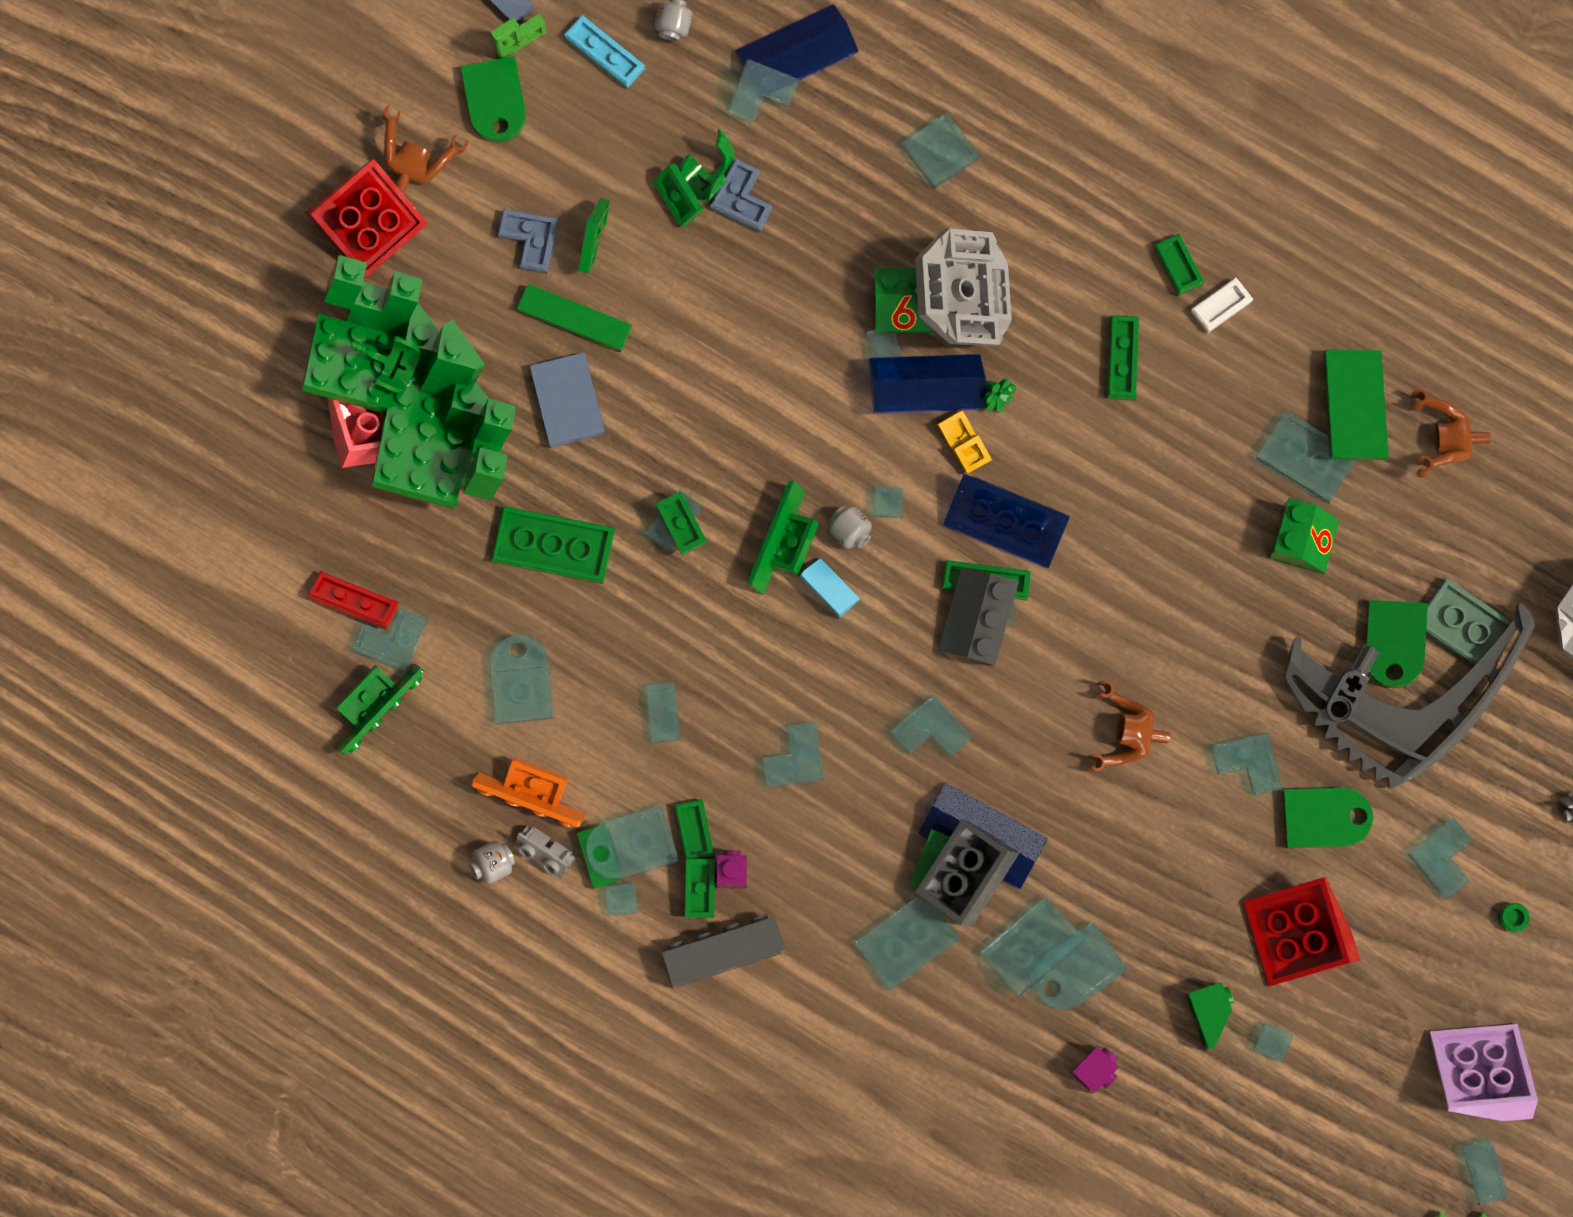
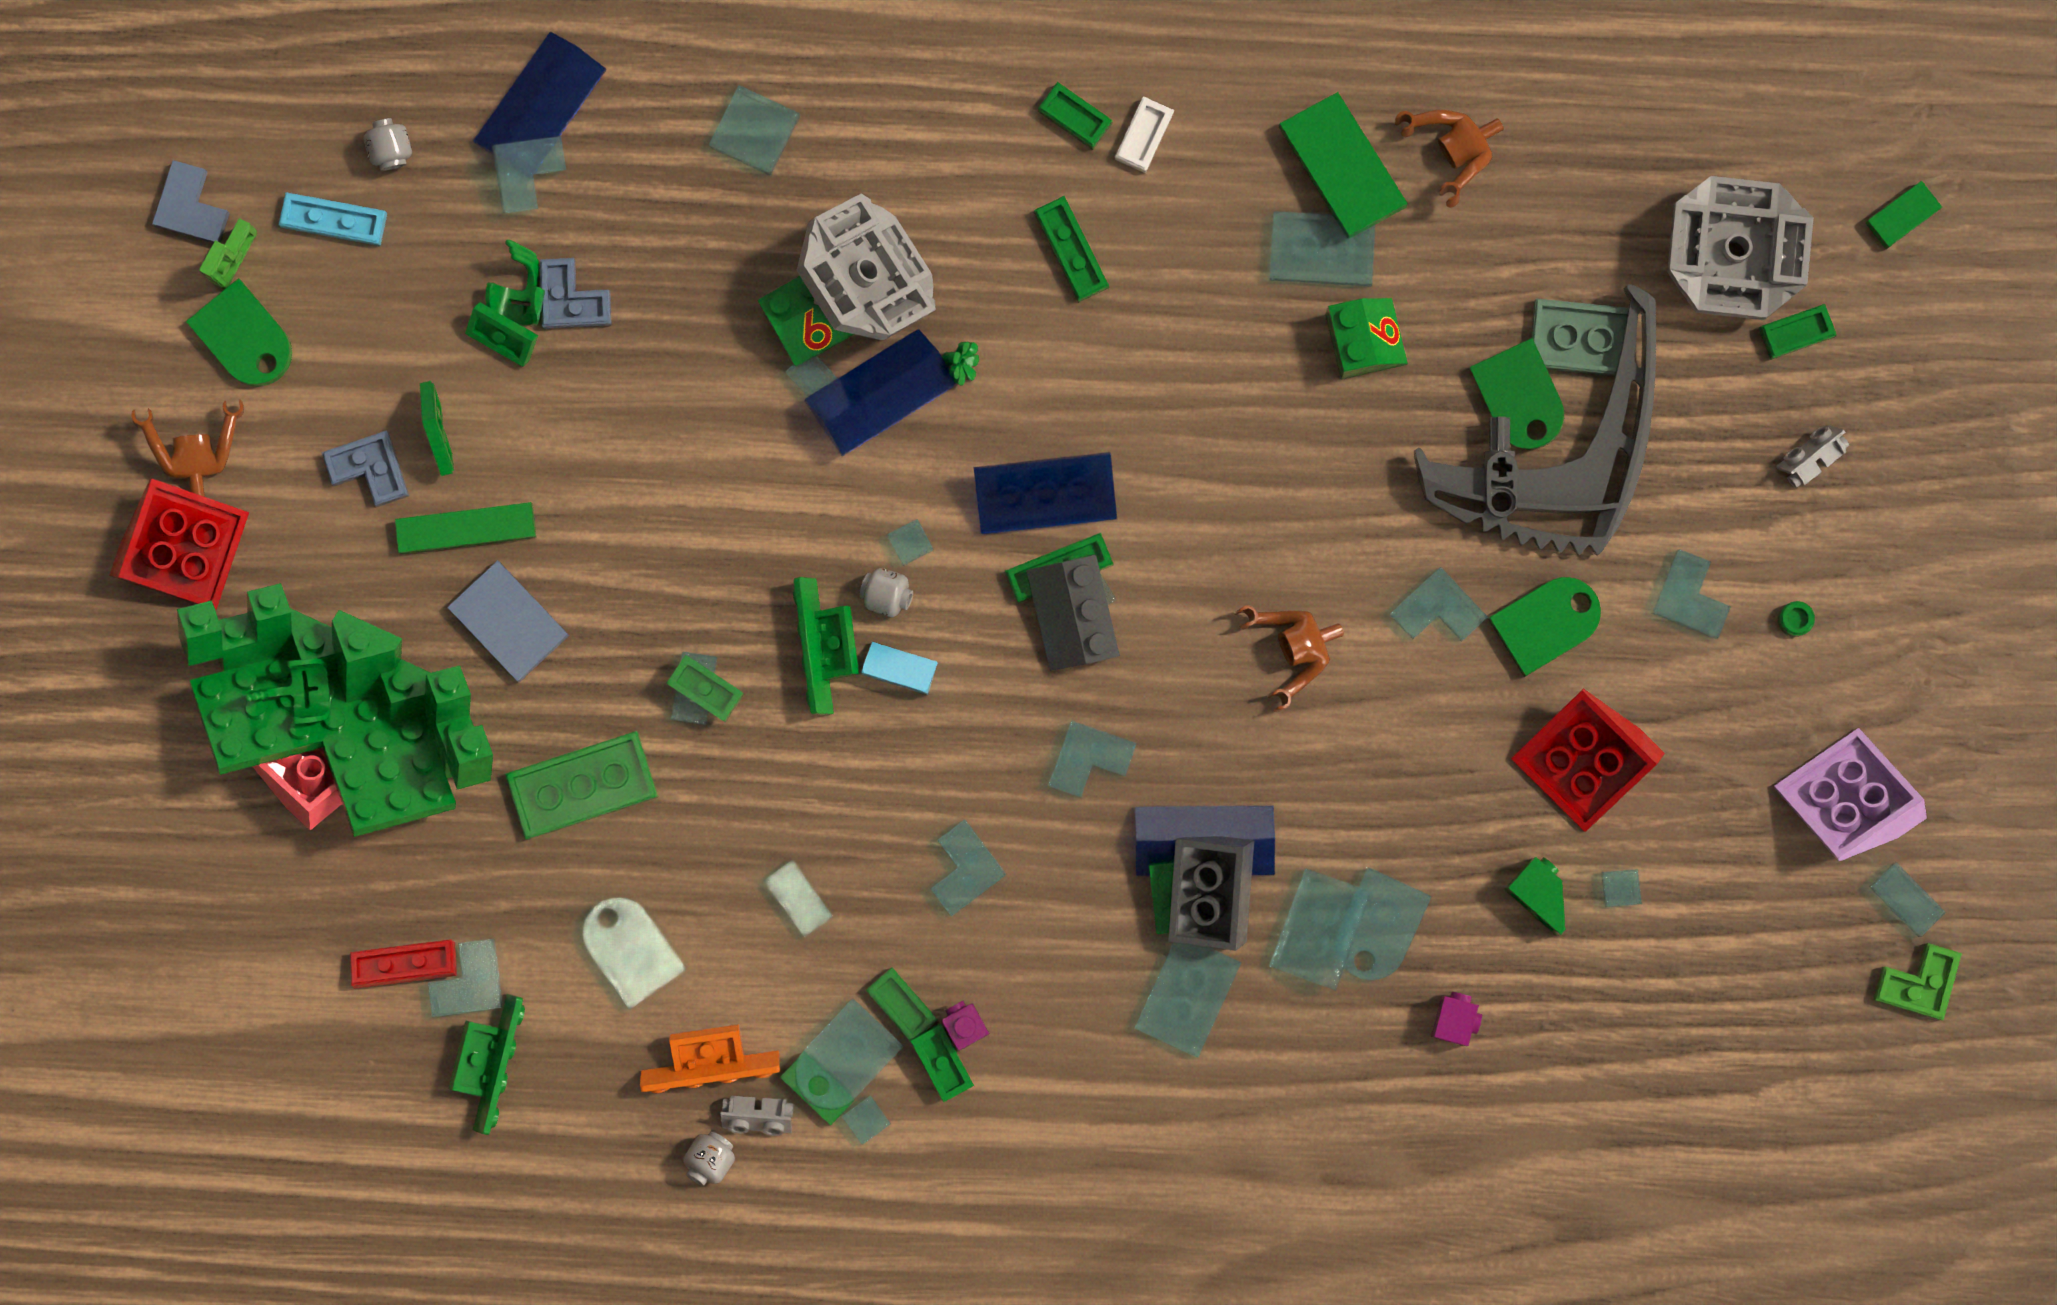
camera: 25 degrees left, 5 degrees up
dark grey brick [662,914,785,989] -> none
yellow slope [936,410,992,474] -> none

